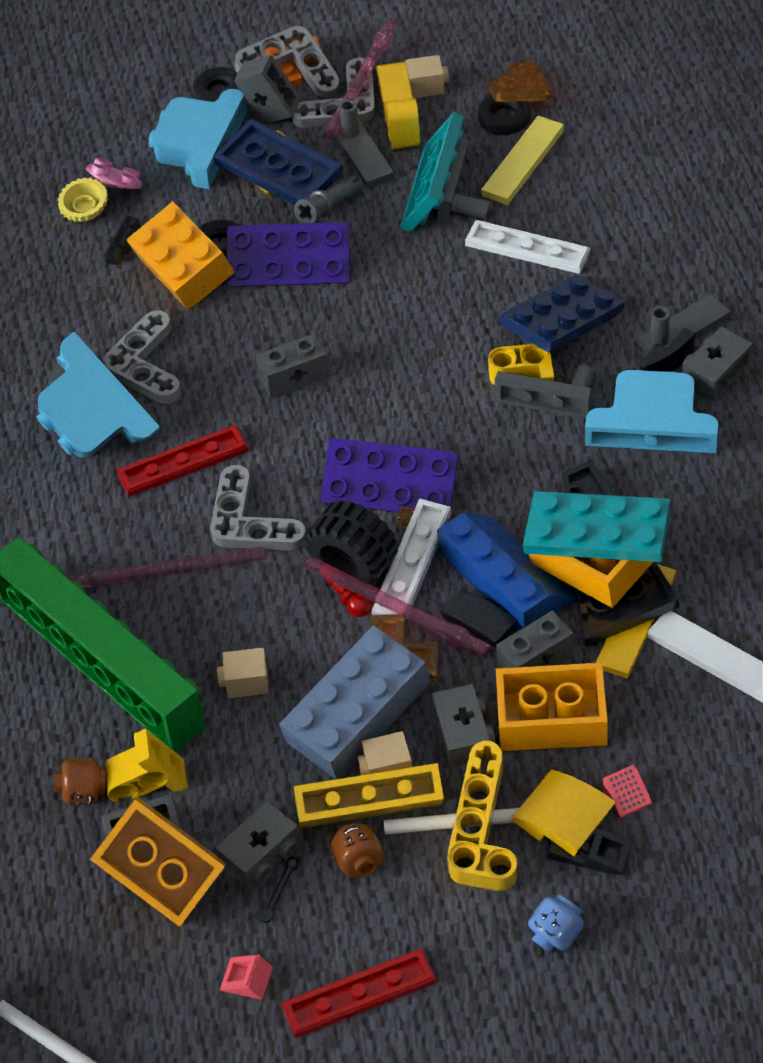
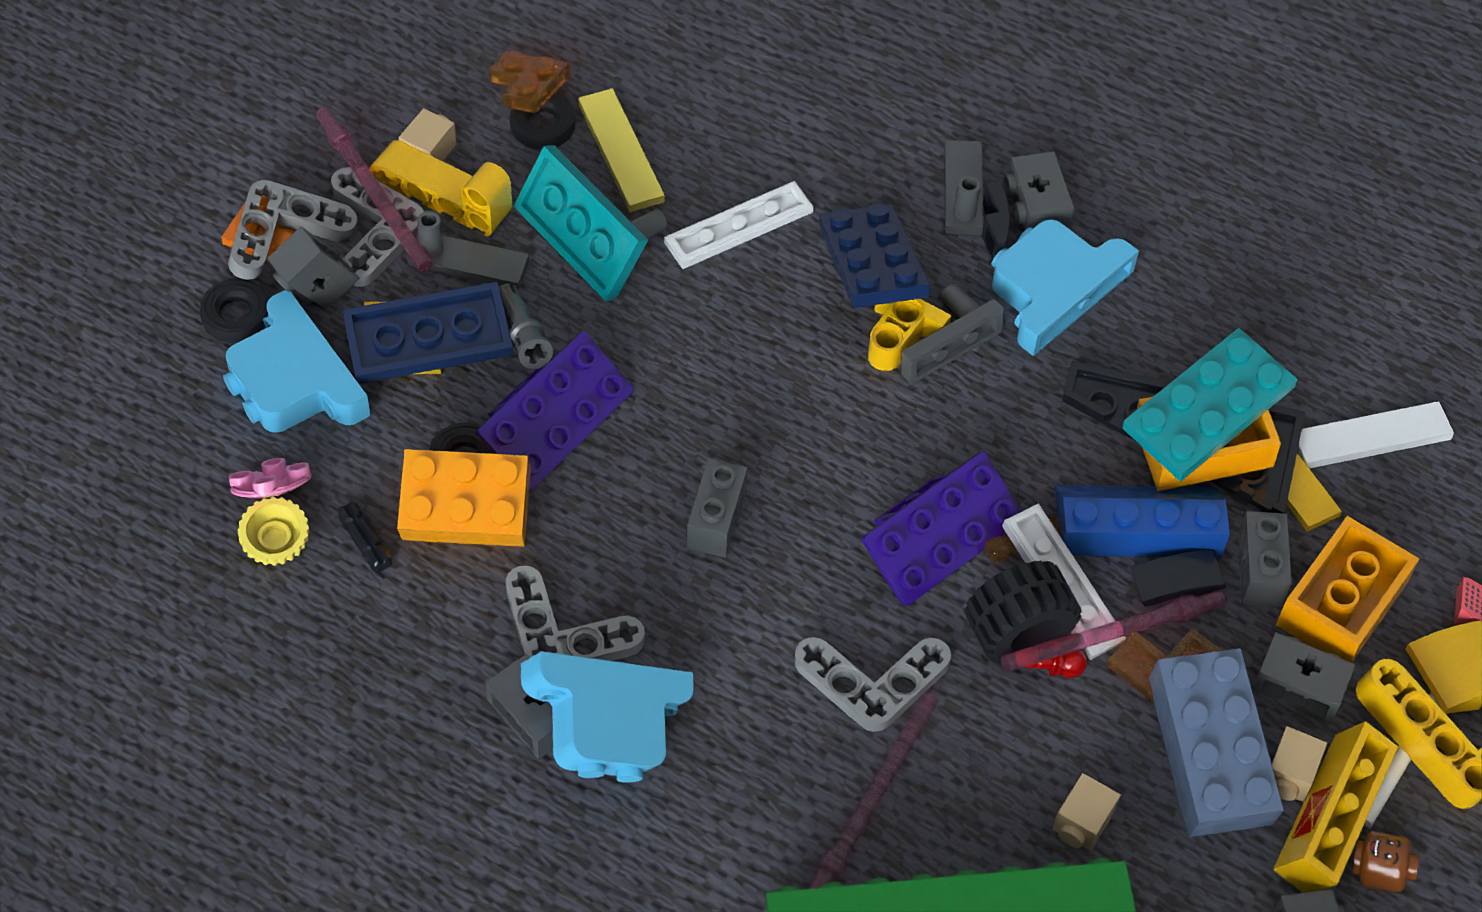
camera: 60 degrees left, 5 degrees up
red tile [116,424,249,497] -> none

